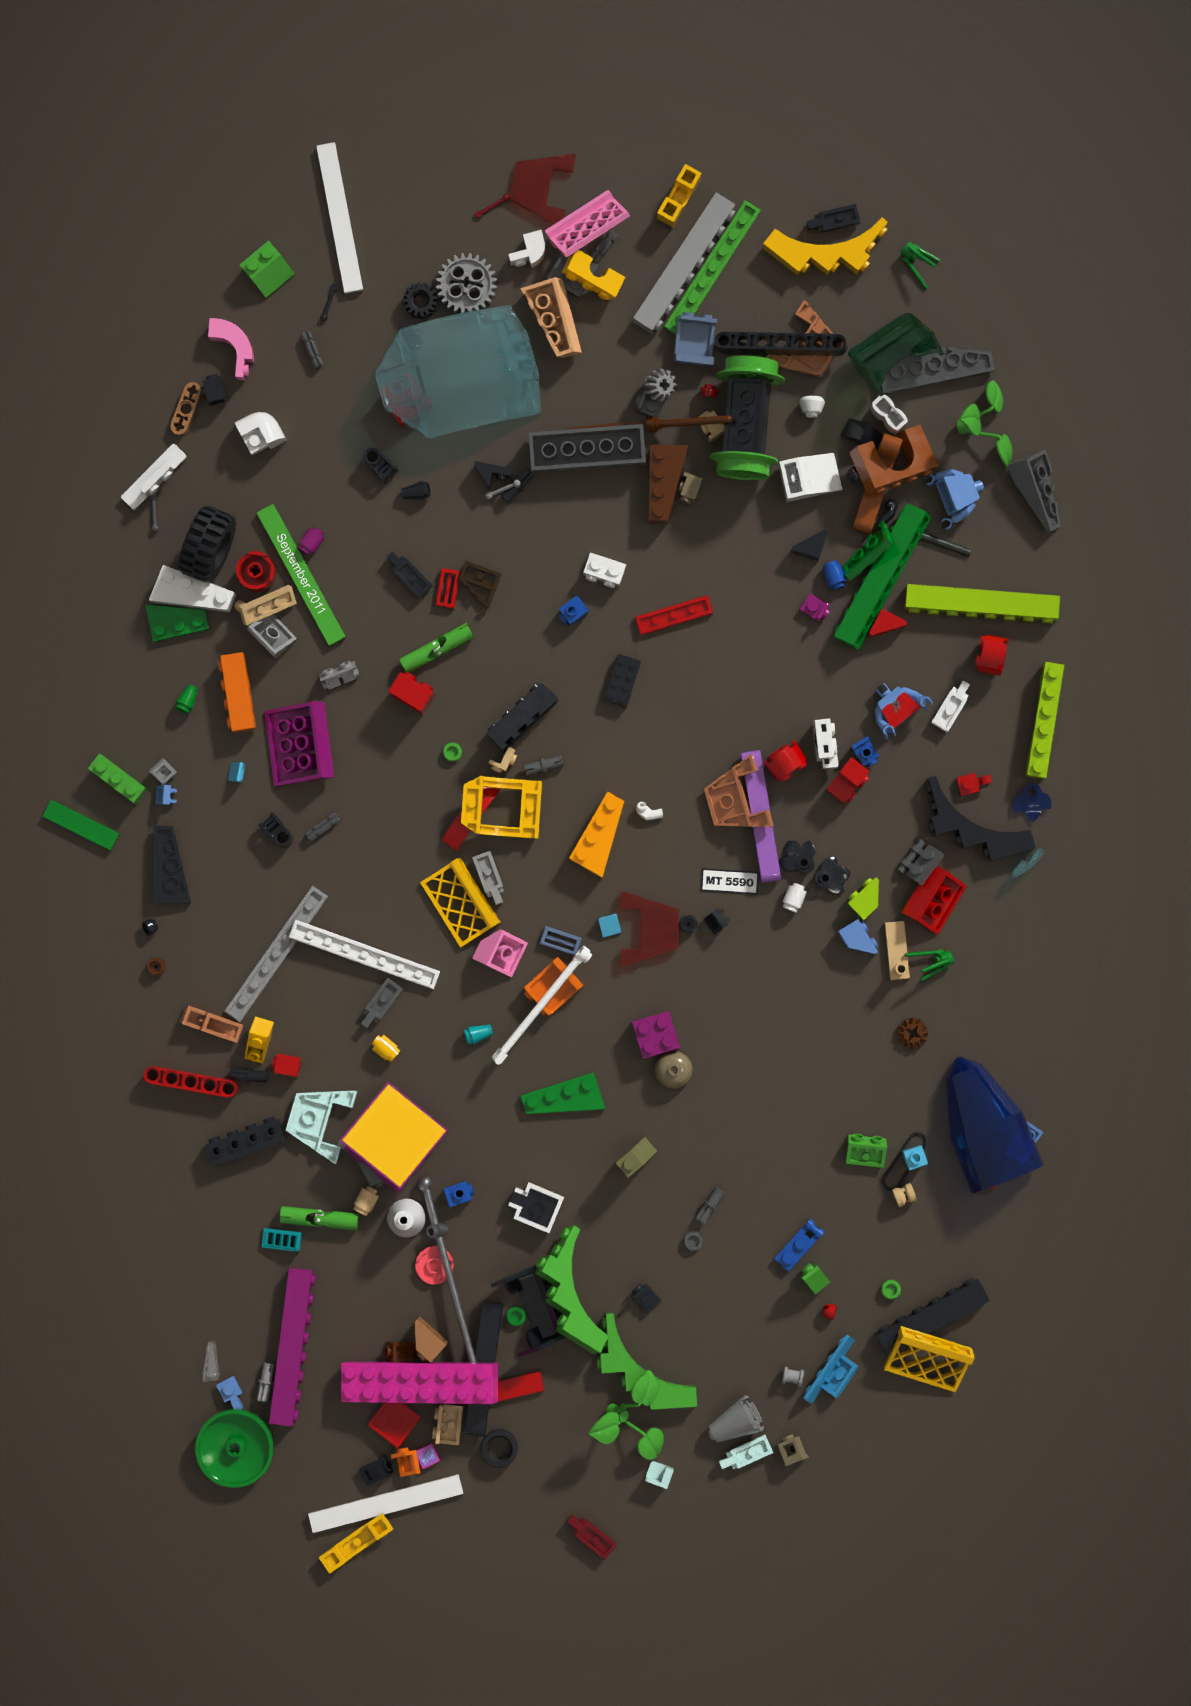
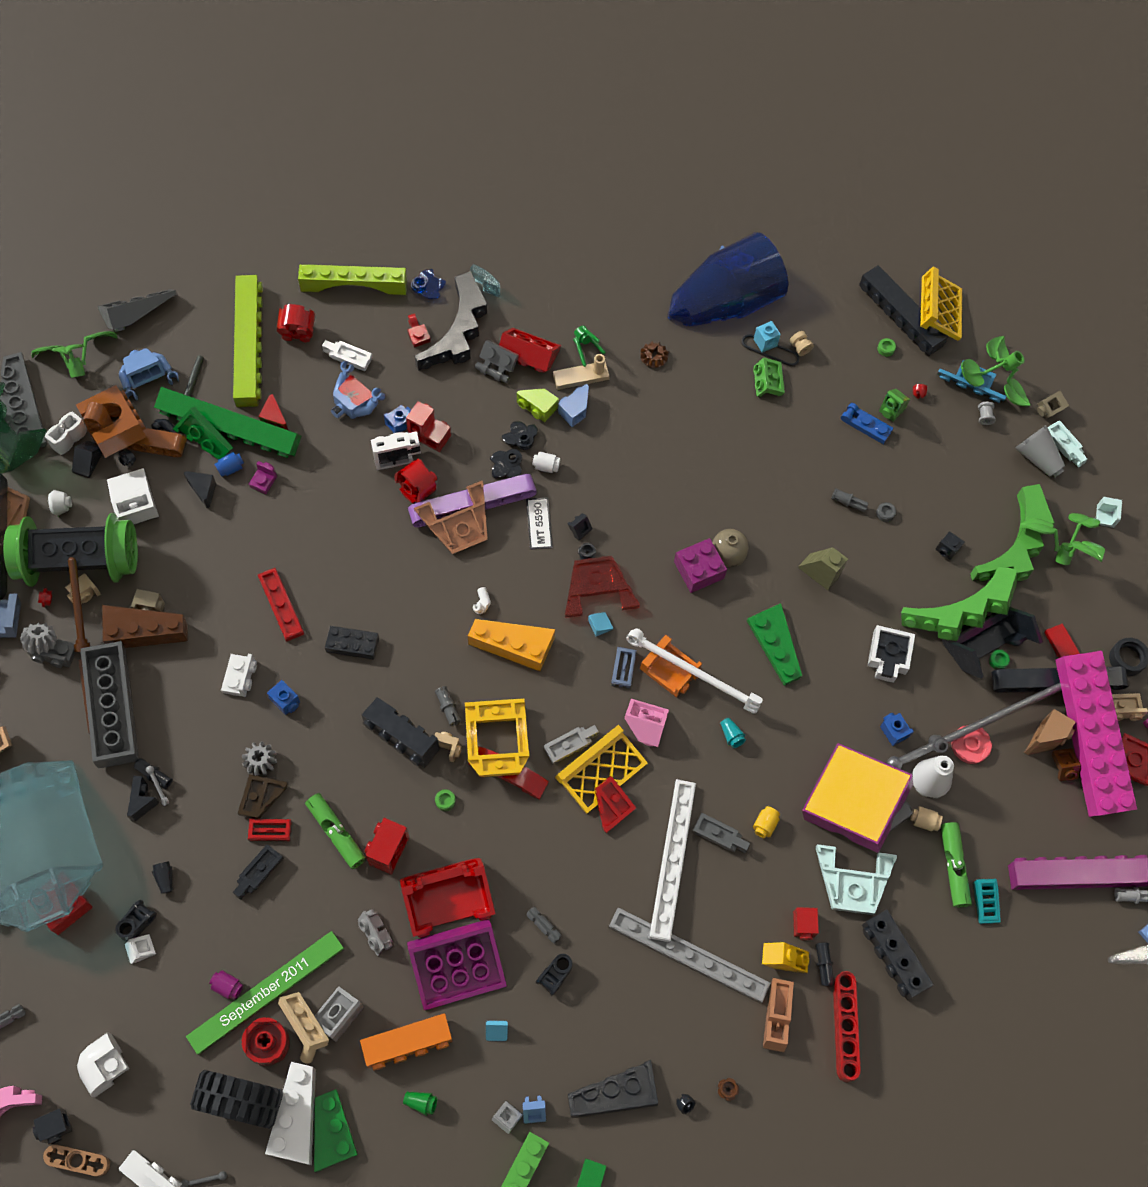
camera: 105 degrees left, 20 degrees down
none -> white slope [125,934,156,964]
none -> light grey gear [242,741,277,776]
none -> red windscreen [400,858,495,938]
none -> red wing [595,776,636,833]
none -> bright green plant [961,336,1030,407]

